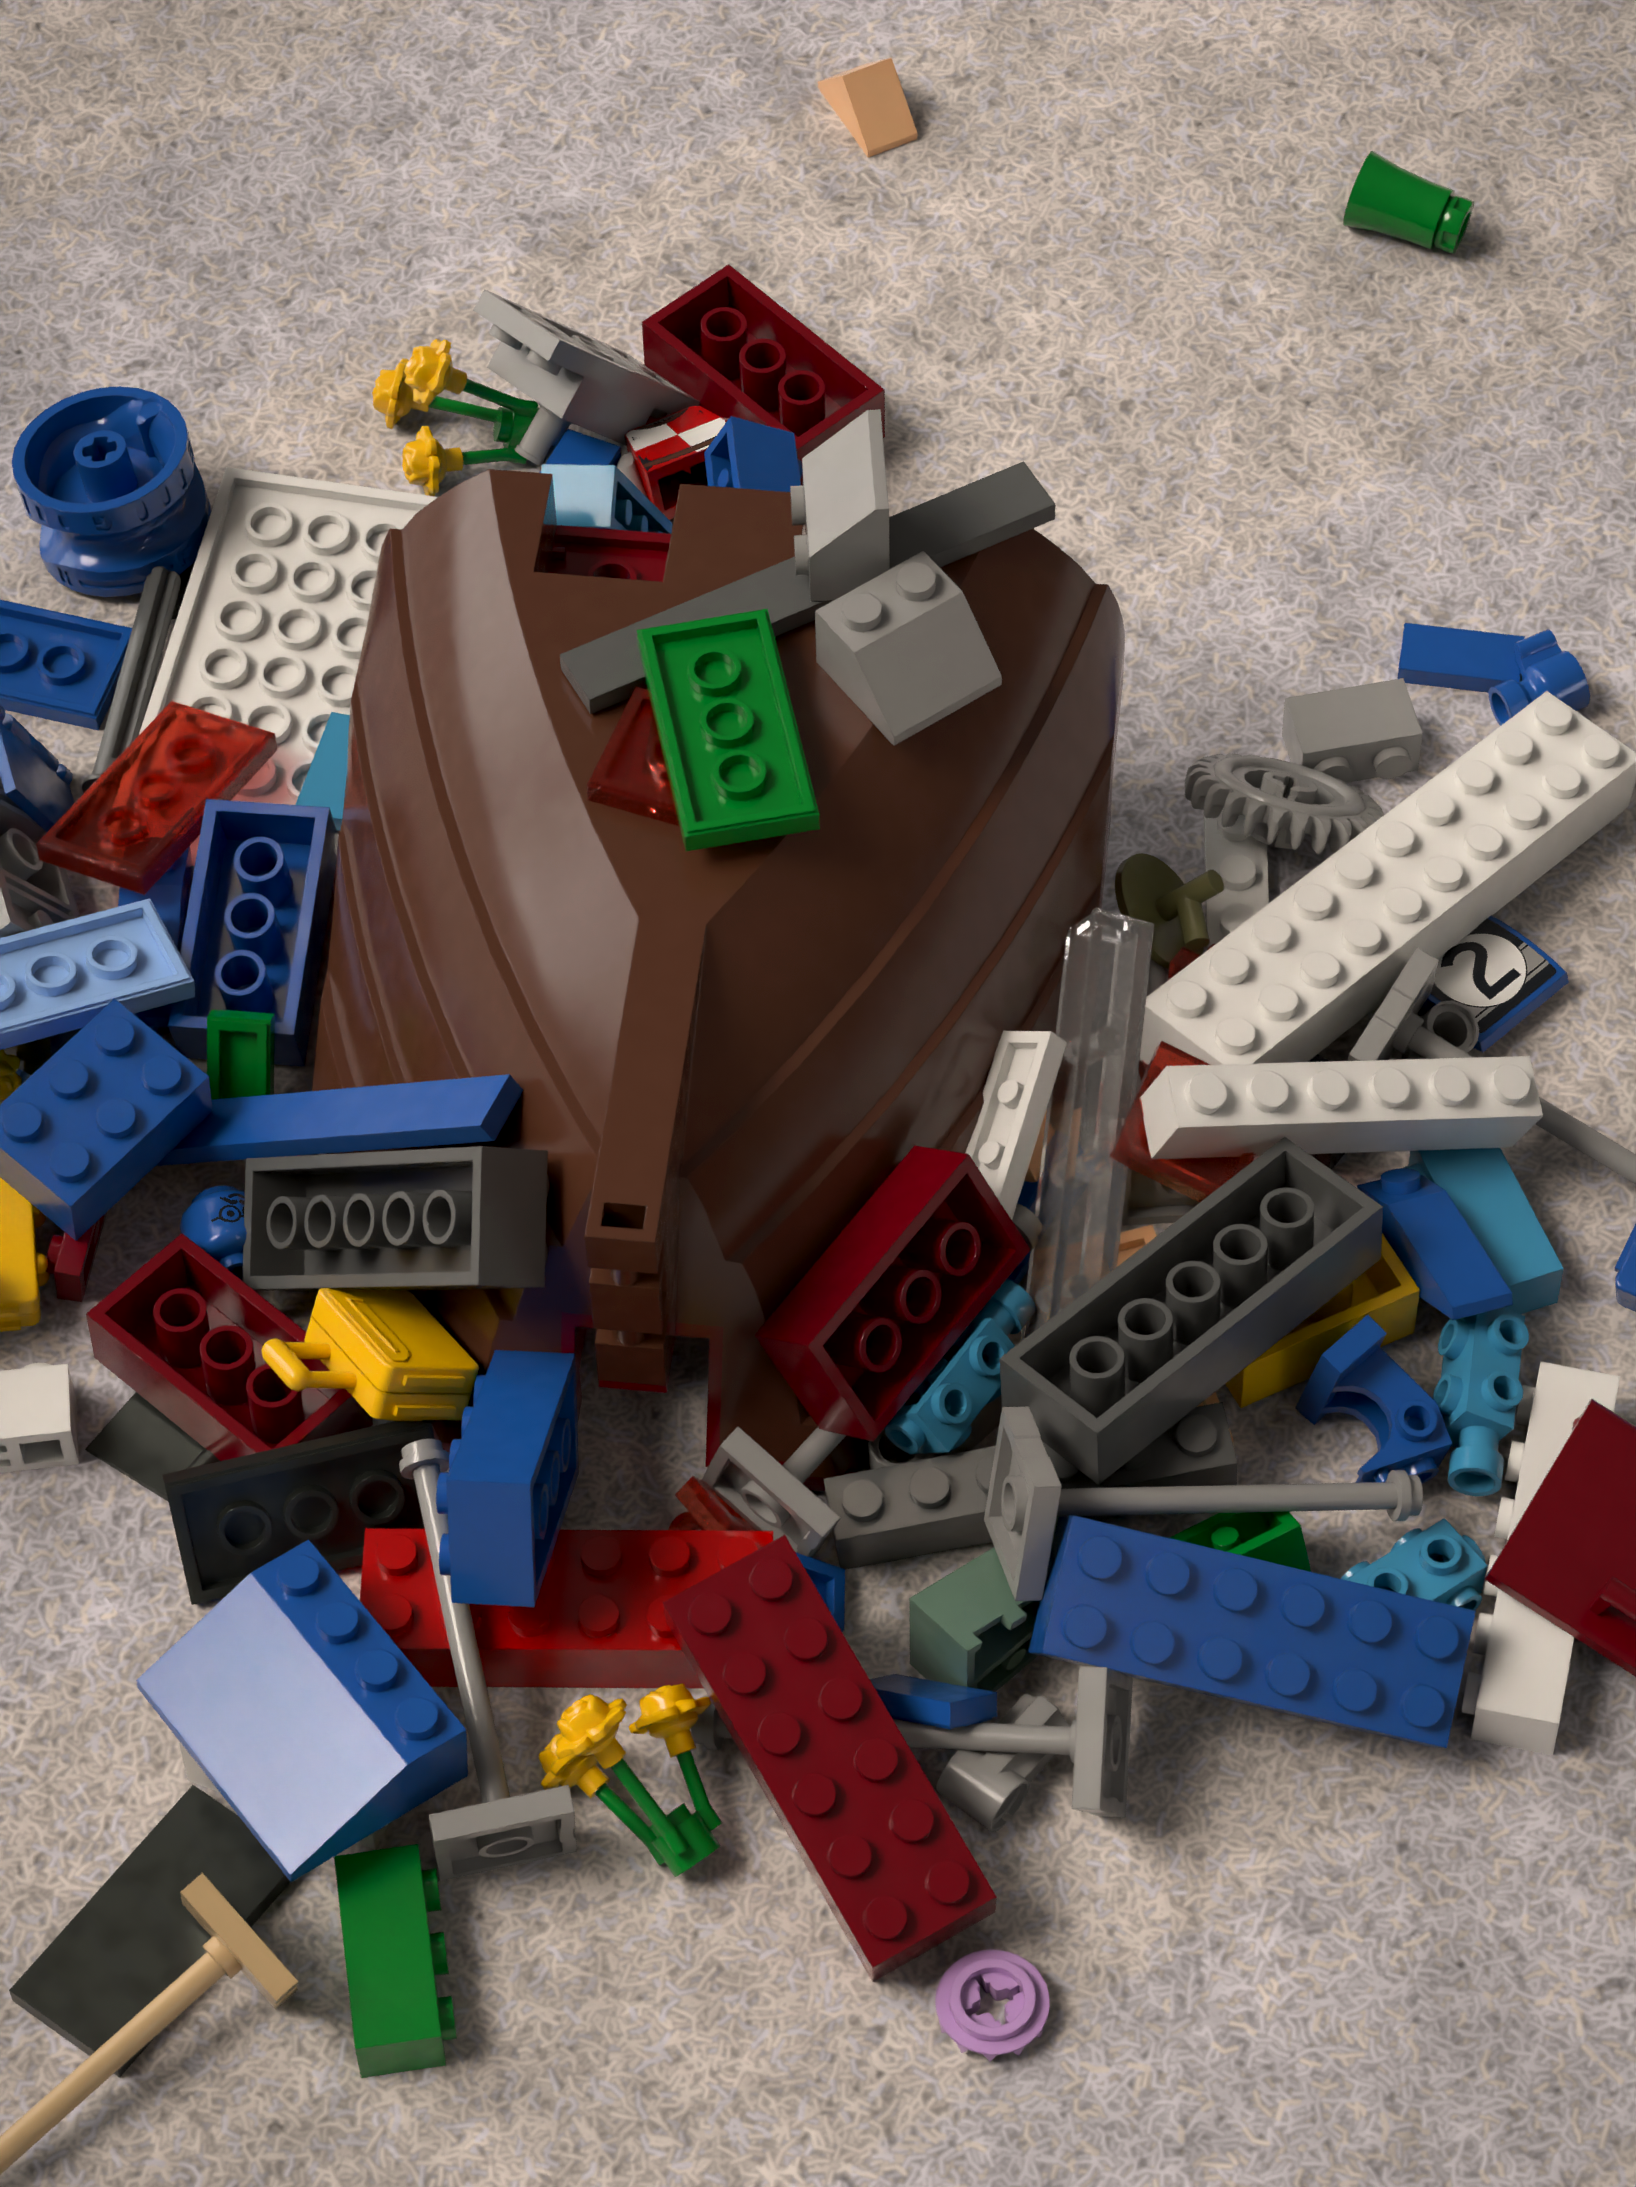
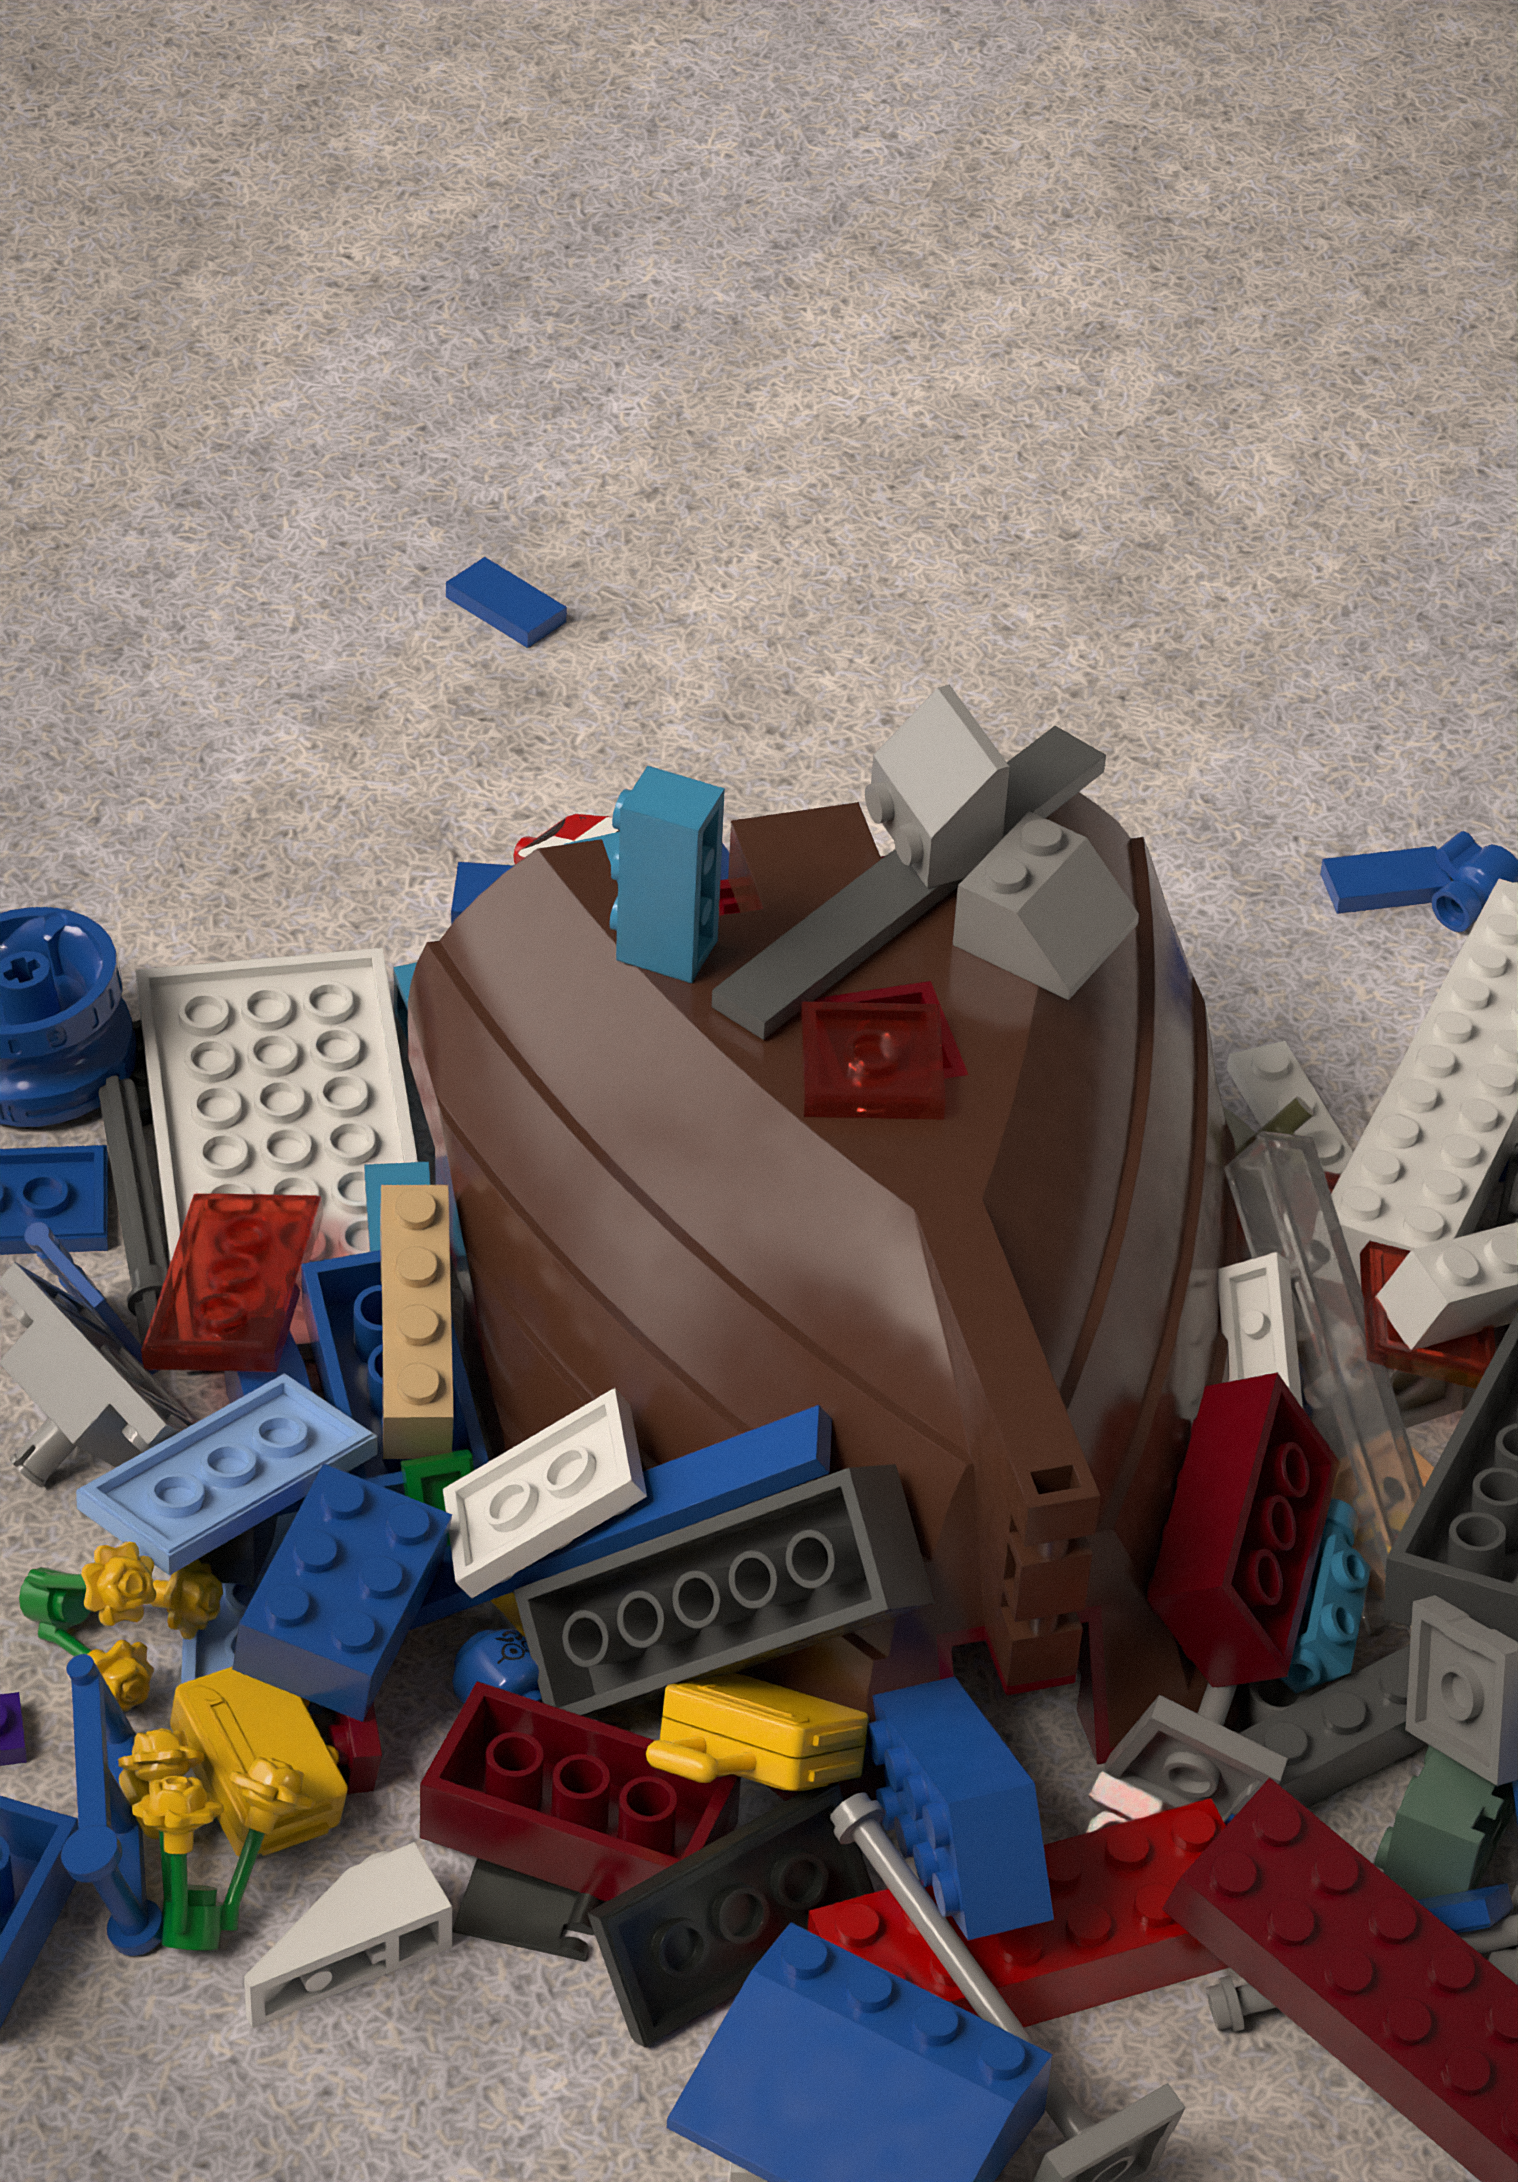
camera: 25 degrees left, 10 degrees down
yellow plant [372,339,539,496] -> none
light grey brick [473,289,700,466] -> none
plant [539,1684,723,1877] -> none
green tile [637,609,820,851] -> none
dark red brick [642,264,885,485] -> none
light nougat slope [818,58,918,158] -> none
light grey gear [1185,753,1384,854] -> none
light grey brick [1282,678,1423,783] -> none
green plant [1343,151,1474,254] -> none
none -> tan arch [380,1185,453,1459]
none -> white plate [443,1388,647,1598]
none -> blue tile [446,557,567,648]
none -> dark azure brick [610,765,725,983]

